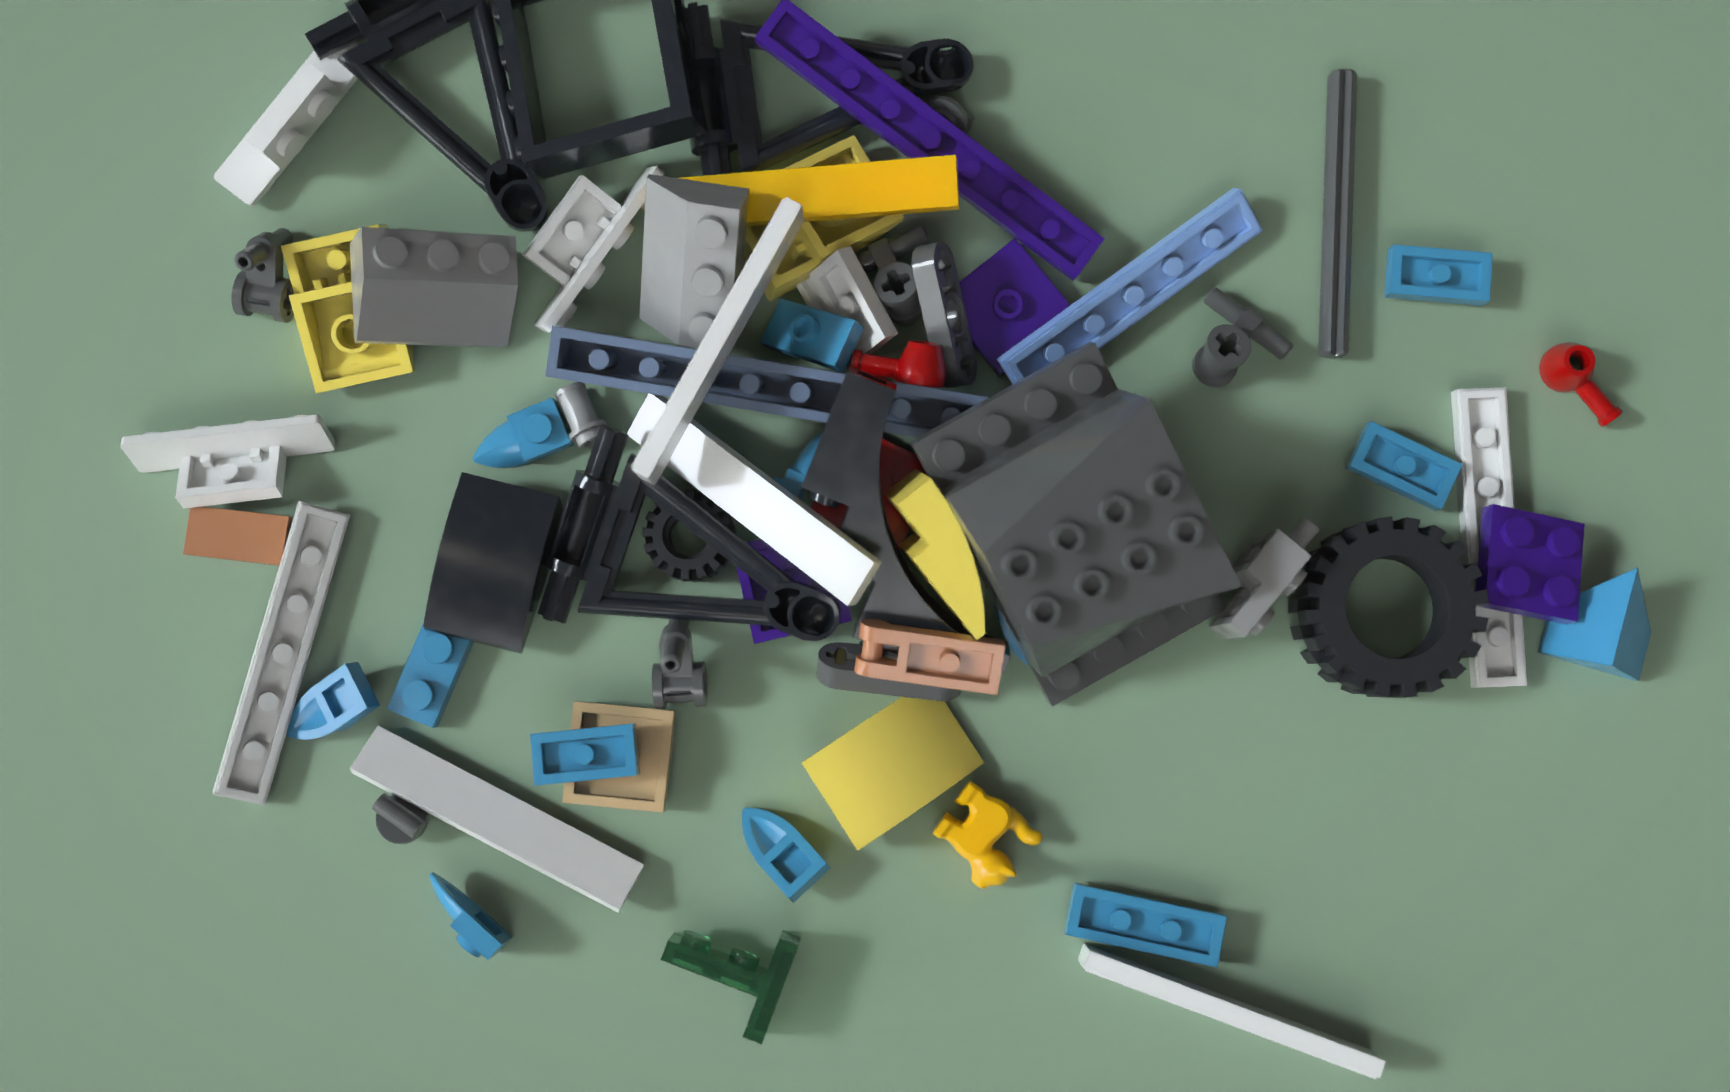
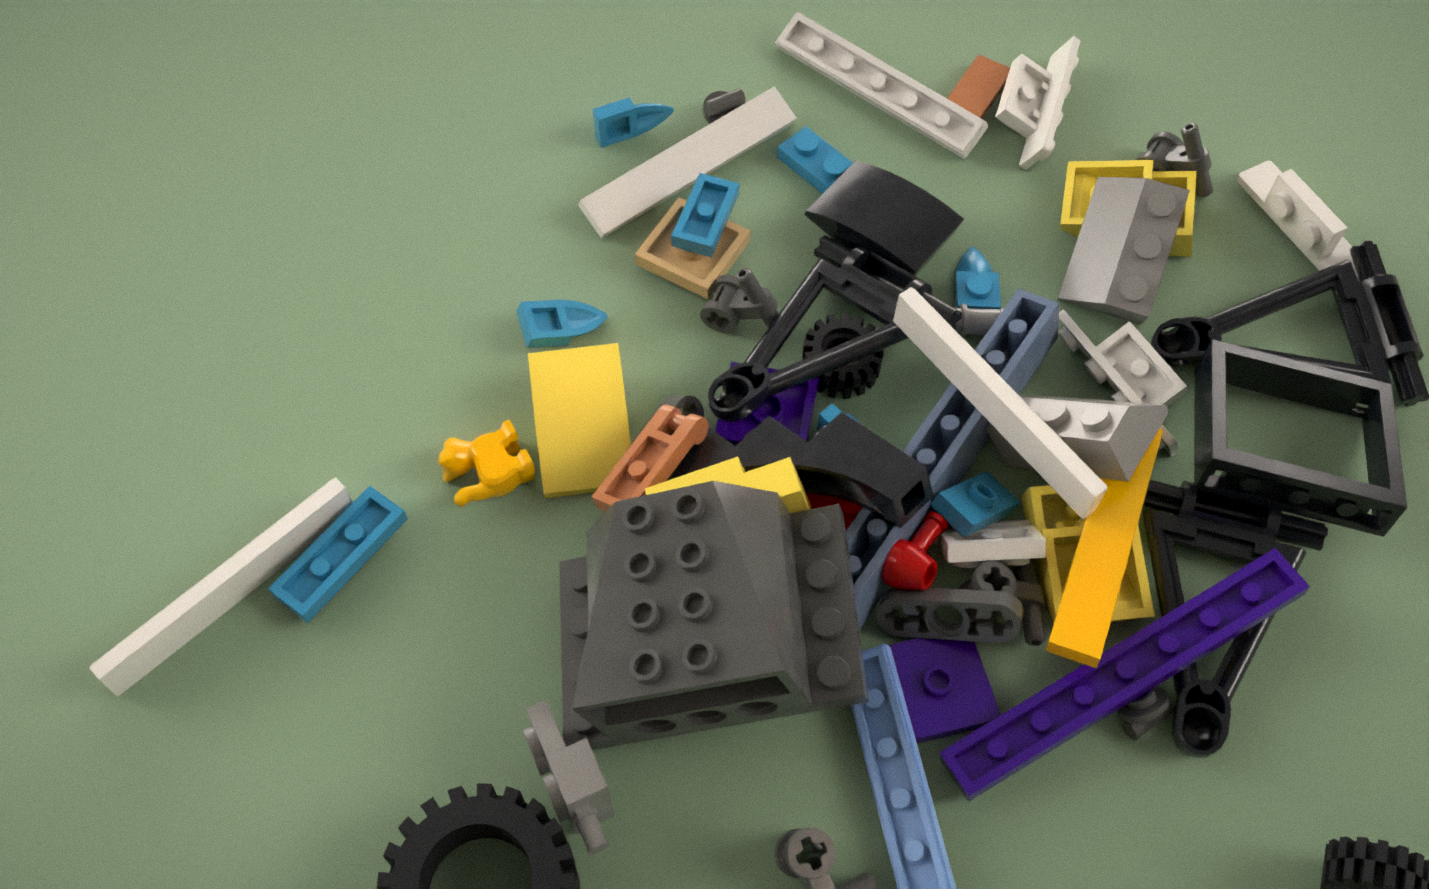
camera: 110 degrees right, 25 degrees down
dark azure plate [286,662,380,740] -> none
white tile [627,394,882,606] -> none
clear green bracket [660,930,801,1044] -> none

